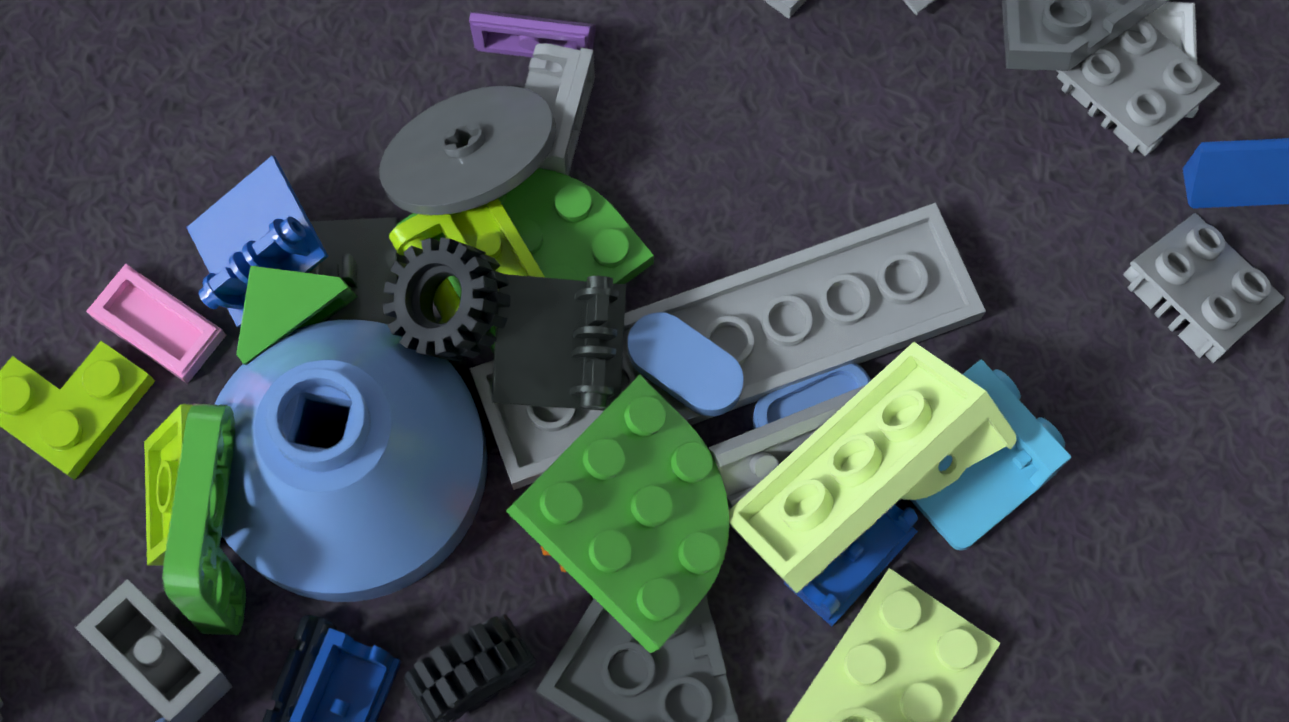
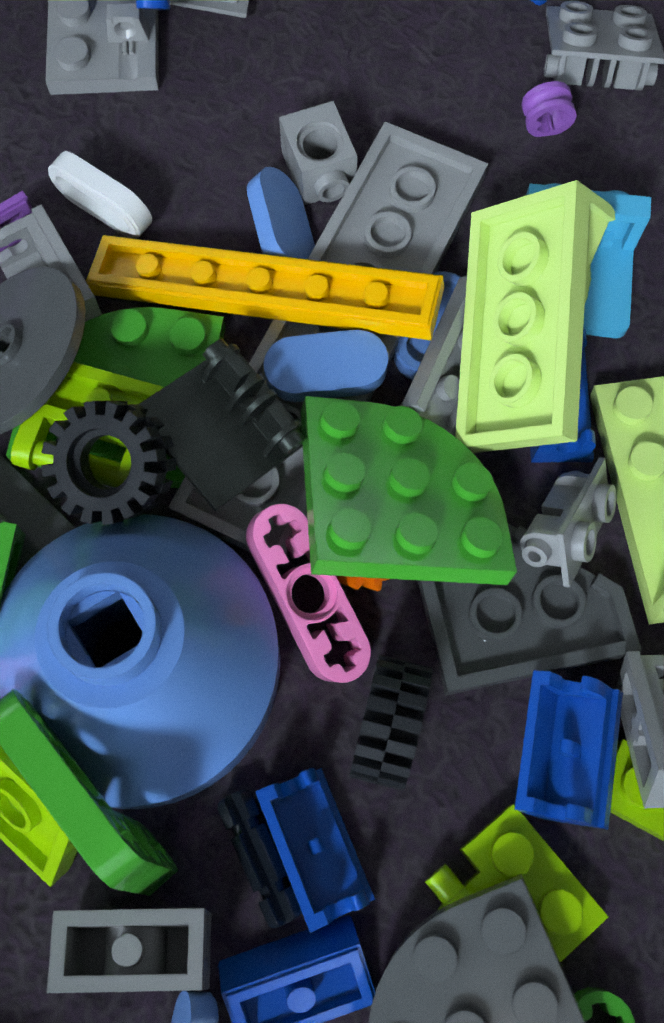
camera: 45 degrees left, 0 degrees up
none -> white tile [48,151,152,239]
none -> yellow tile [86,235,444,341]
none -> bright pink beam [246,504,371,683]
none -> medium blue tile [247,167,315,259]
none -> light grey brick [279,101,357,205]
none -> light grey hinge [520,457,617,587]
none -> medium lavender bush [521,81,577,137]

